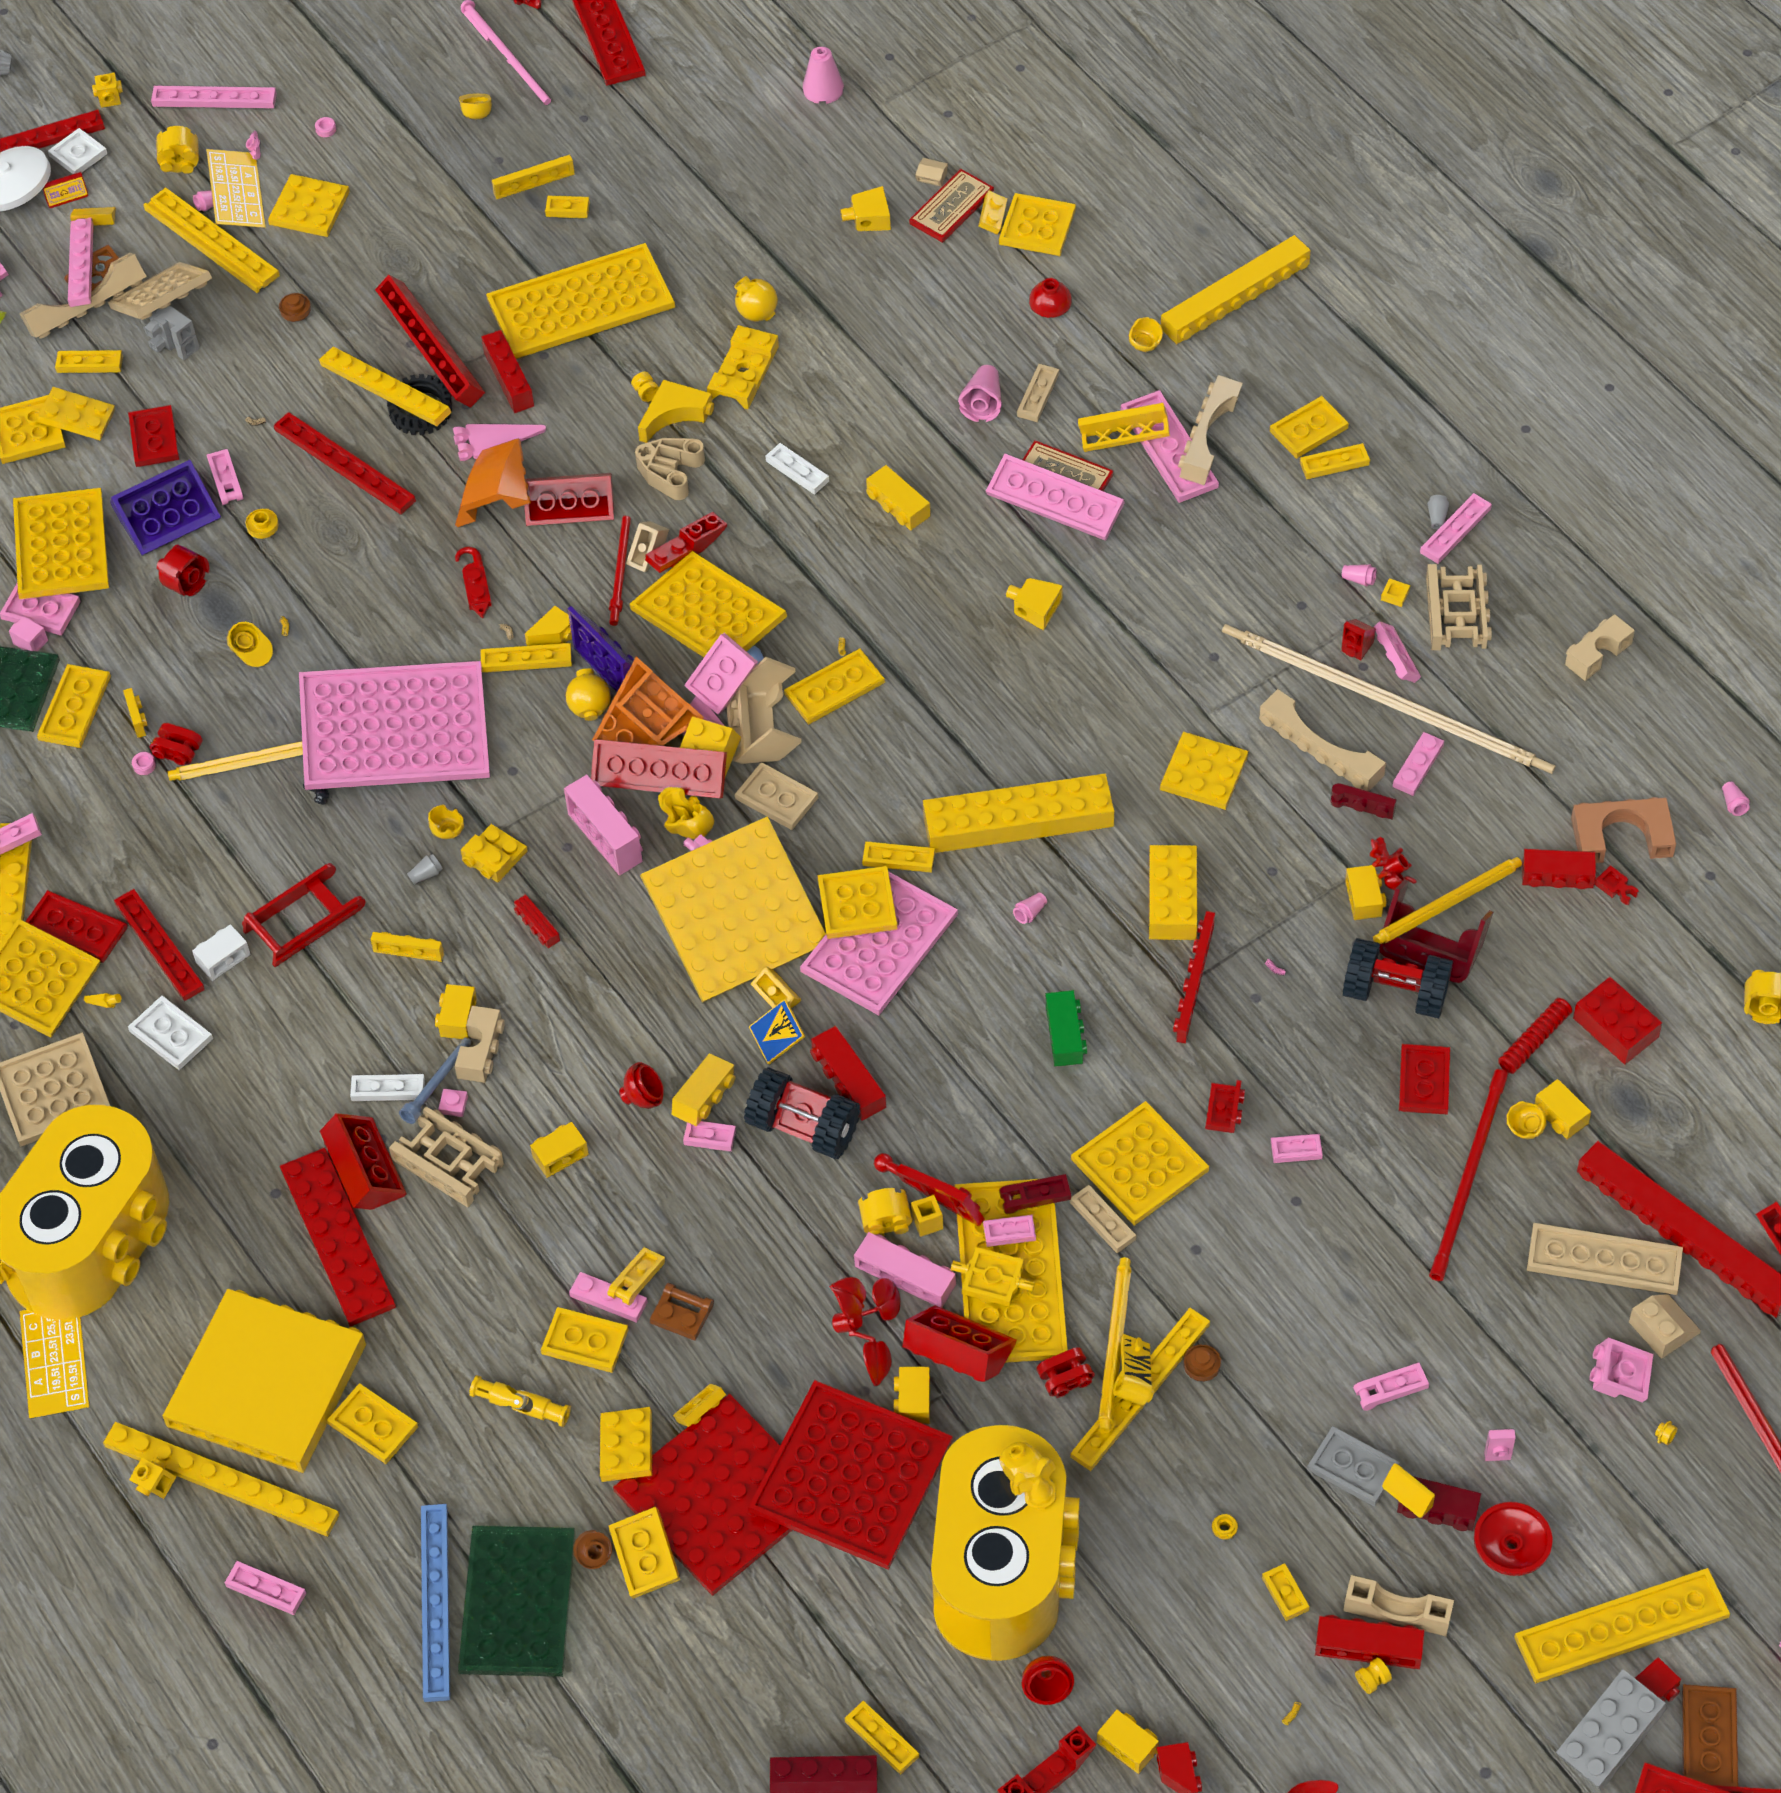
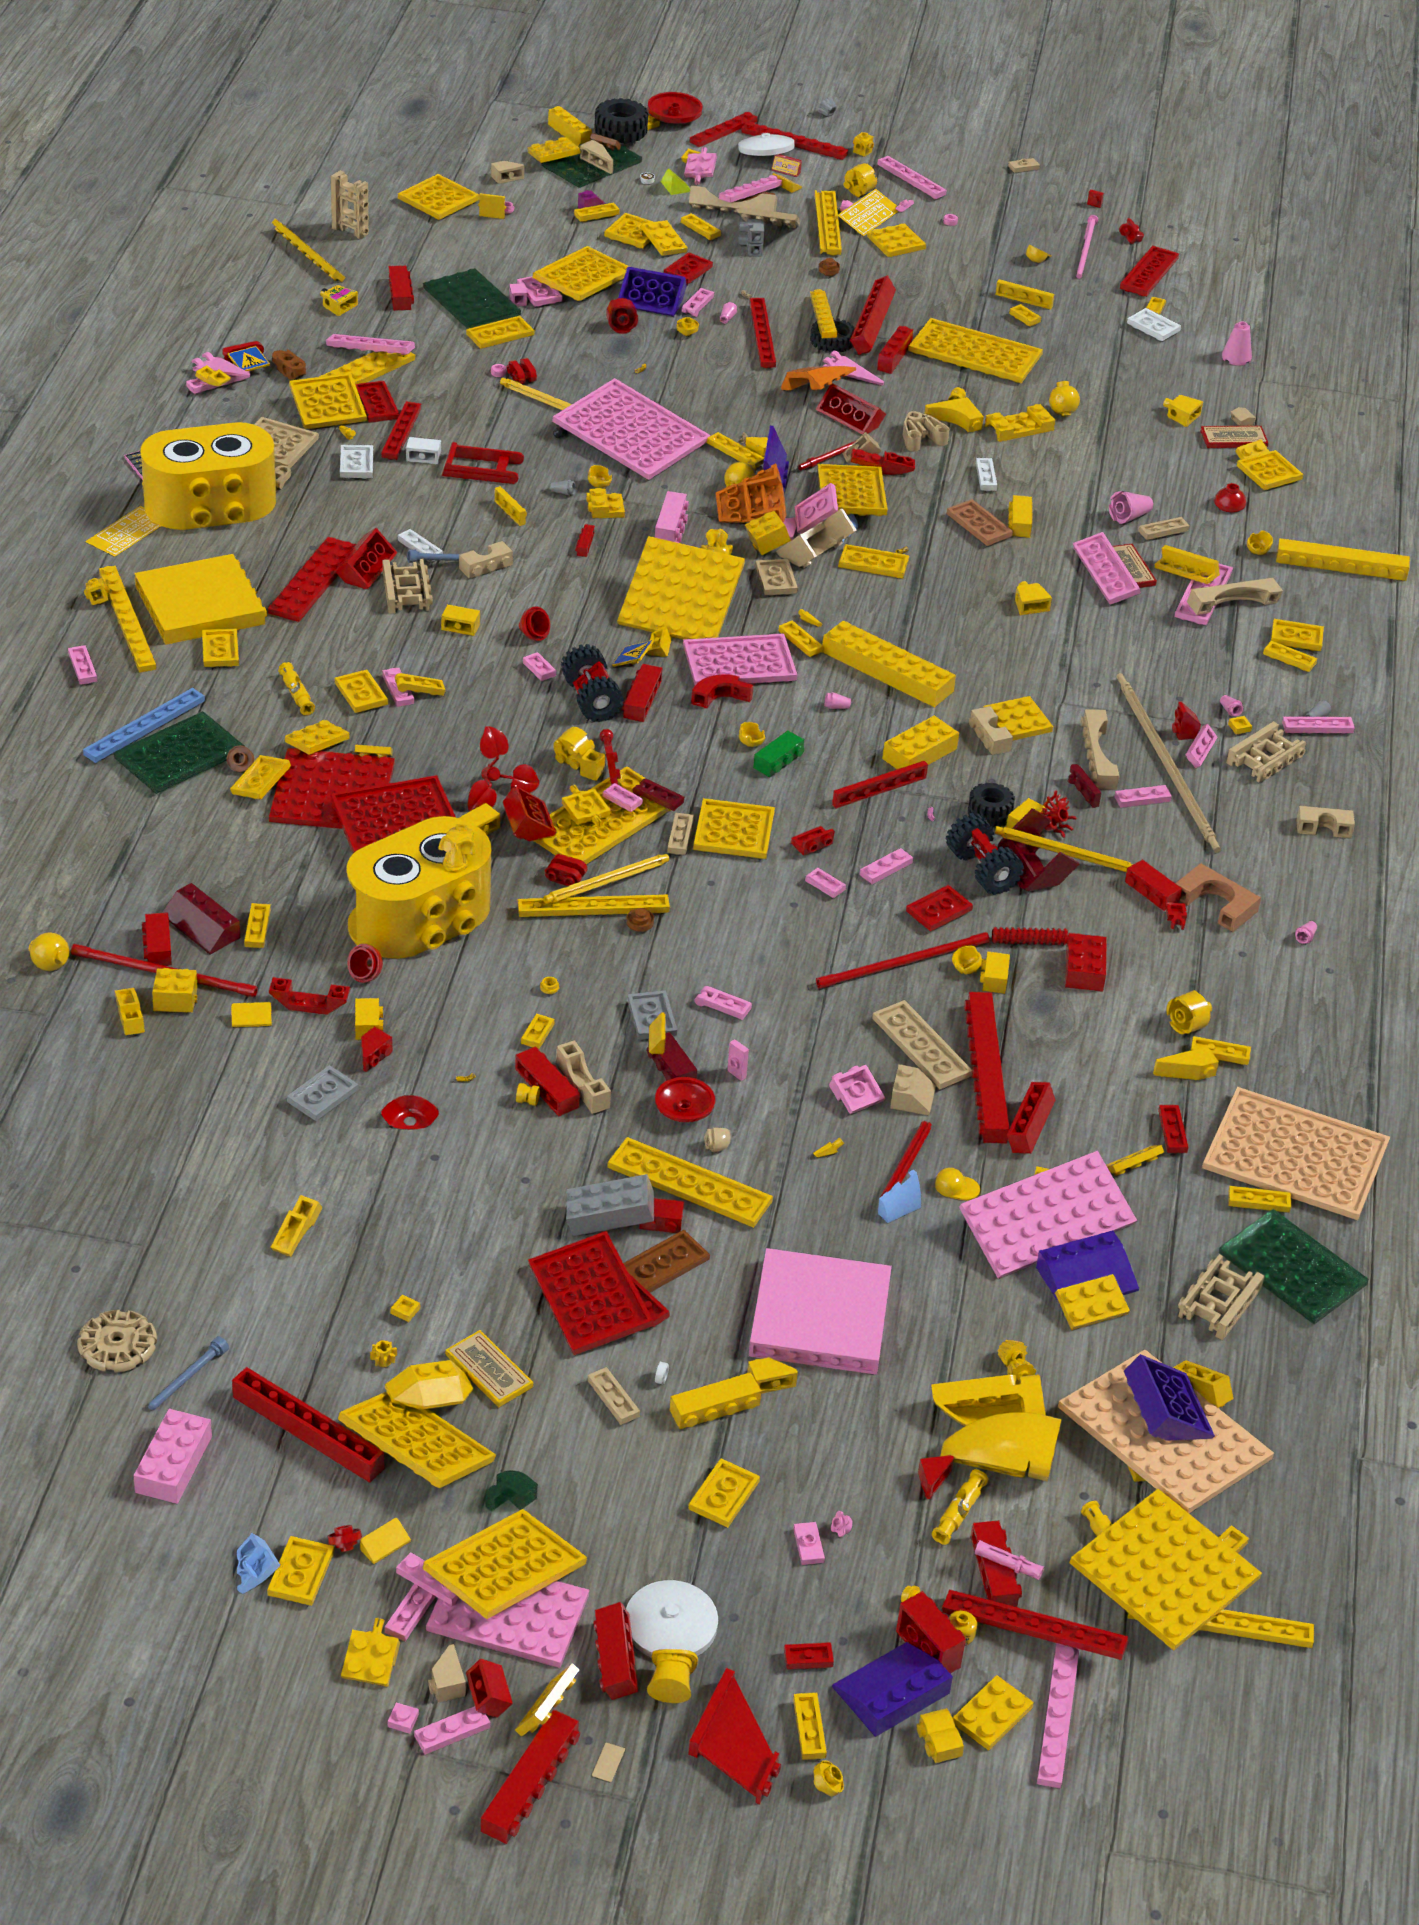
camera: 40 degrees right, 15 degrees down
white plate [48,128,107,174] -> none
yellow plate [123,688,148,738] -> none
yellow cap [226,621,273,667] -> none
yellow brick [435,984,477,1039] -> none
bright pink plate [438,1089,468,1117] -> none
red plate [455,546,492,618] -> none
plate [591,739,727,798] -> none
dark orange plate [650,1283,714,1341] -> none
yellow brick [671,1053,735,1127] -> none
yellow plate [817,866,897,939] -> none
bright pink brick [854,1232,956,1308] -> none
yellow door [1113,1334,1154,1406] -> none
yellow plate [1655,1421,1678,1445] -> none
none -> red arch [691,674,753,708]
none -> tan piece [704,1128,731,1152]
none -> bright pink cone [720,302,737,324]
none -> yellow hair [738,722,765,747]
none -> yellow bar [798,609,822,627]
none -> yellow bar [813,1137,845,1158]
none -> bright pink plate [860,848,913,884]
none -> nougat plate [946,499,1013,546]
none -> black tyre [968,782,1015,828]
none -> tan arch [969,706,1013,755]
none -> white plate [1127,308,1181,341]
none -> yellow tile [1146,297,1166,315]

